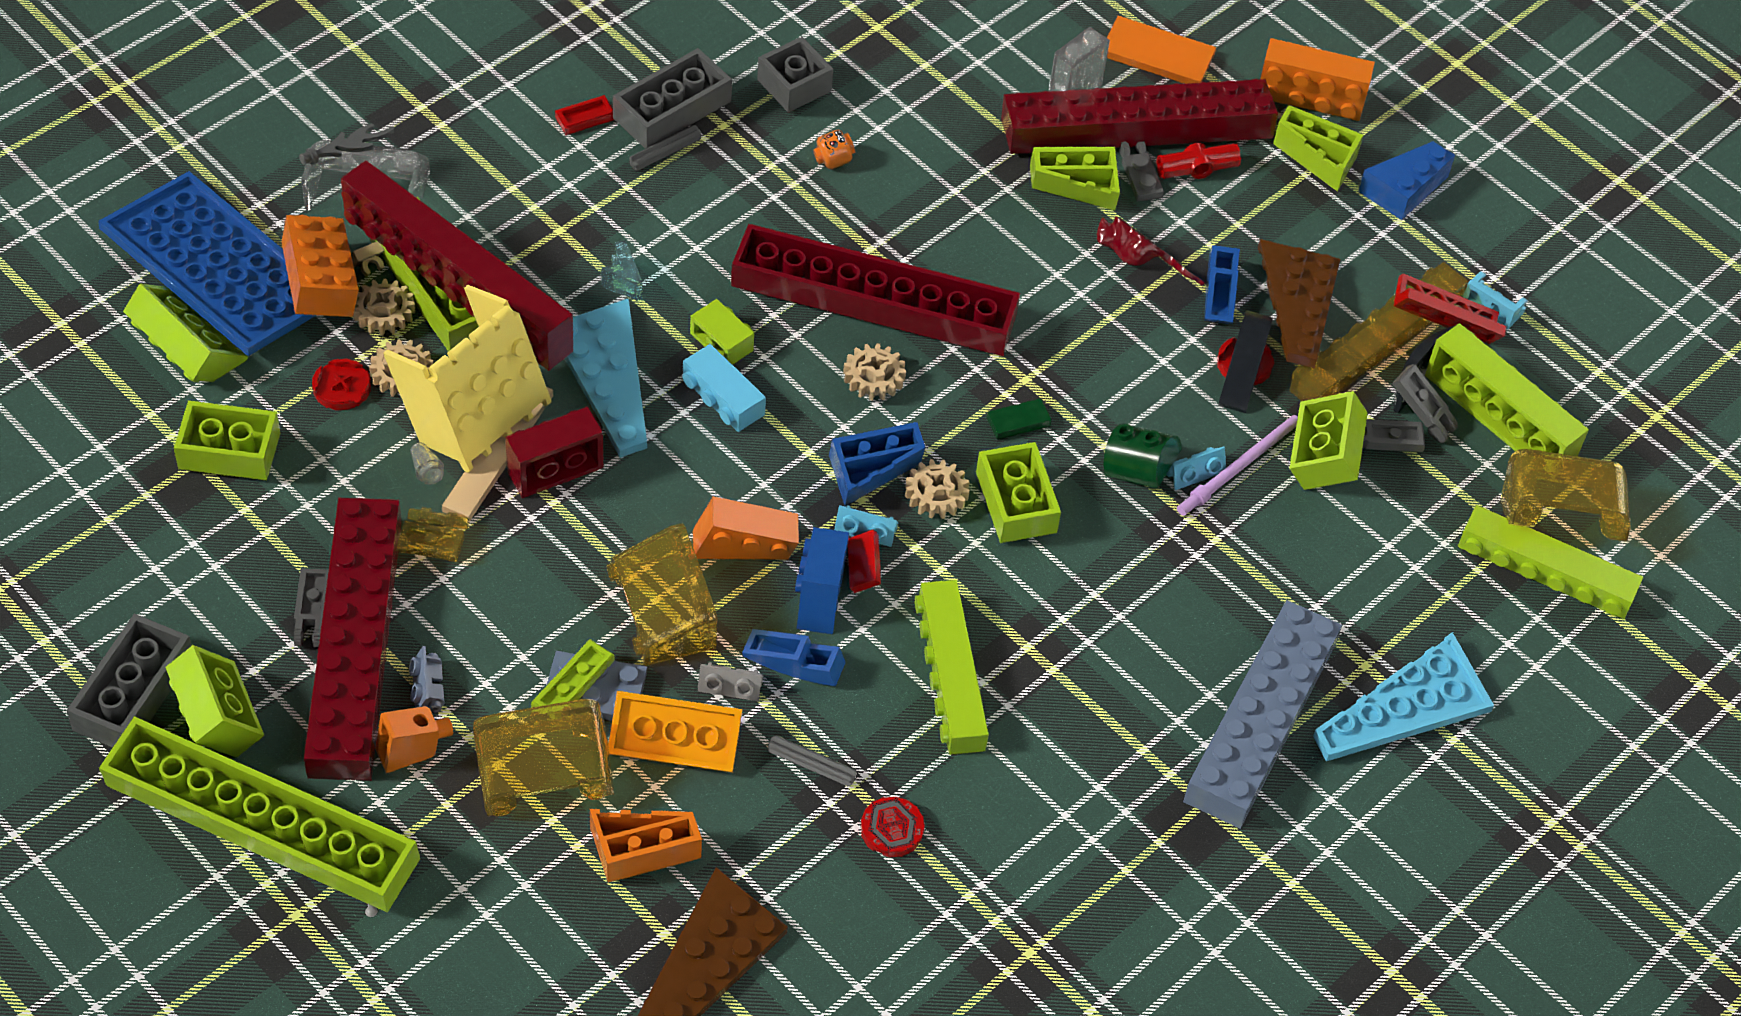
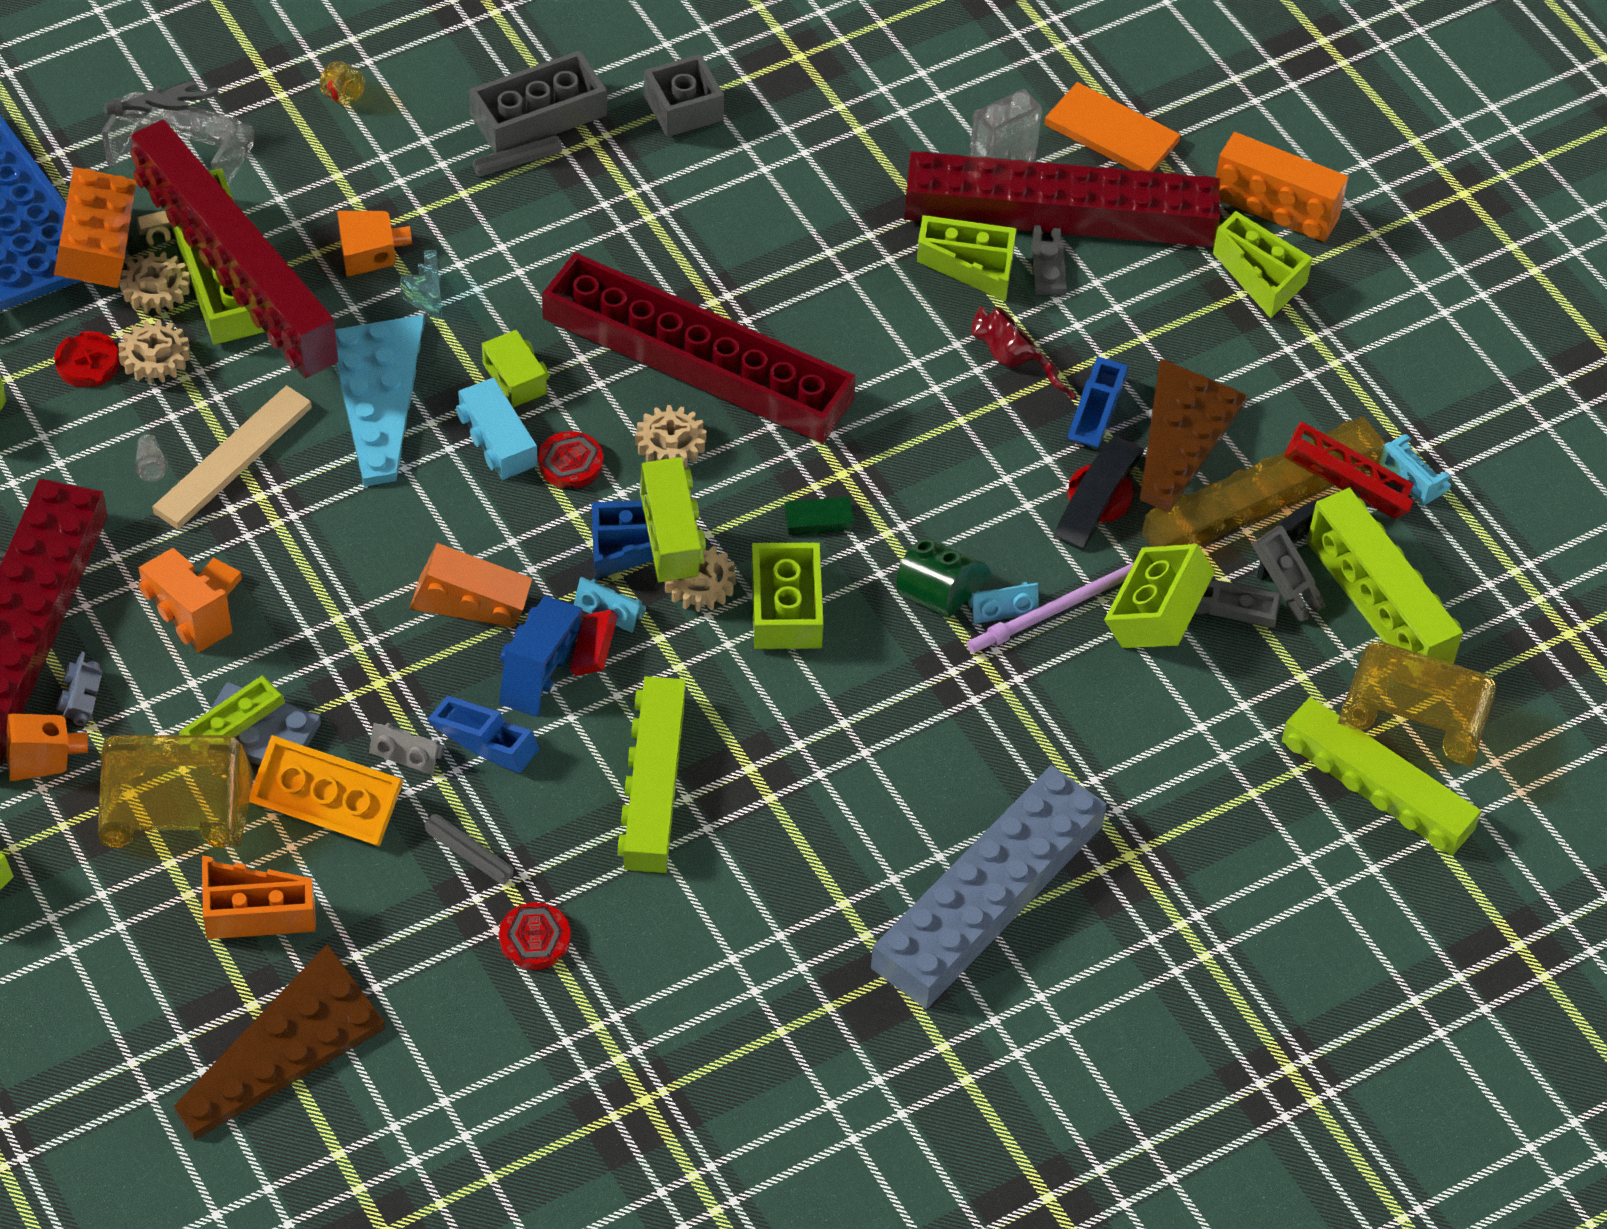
camera: 15 degrees right, 0 degrees up
light yellow windscreen [383,285,552,473] -> none
clear yellow plate [397,507,470,562] -> none
dark red brick [505,407,604,498] -> none
red tile [555,95,614,135] -> none
clear yellow windscreen [607,523,717,666] -> none
orange head [813,129,856,170] -> none
red piece [1156,143,1241,179] -> none
medium azure wing [1313,632,1494,762] -> none
blue wedge [1358,141,1455,220] -> none
none -> orange wedge [138,548,233,653]
none -> orange tile [197,557,242,596]
none -> clear yellow head [319,61,365,105]
none -> orange torso [337,211,412,277]
none -> red tile [538,431,604,489]
none -> lime brick [640,457,706,583]

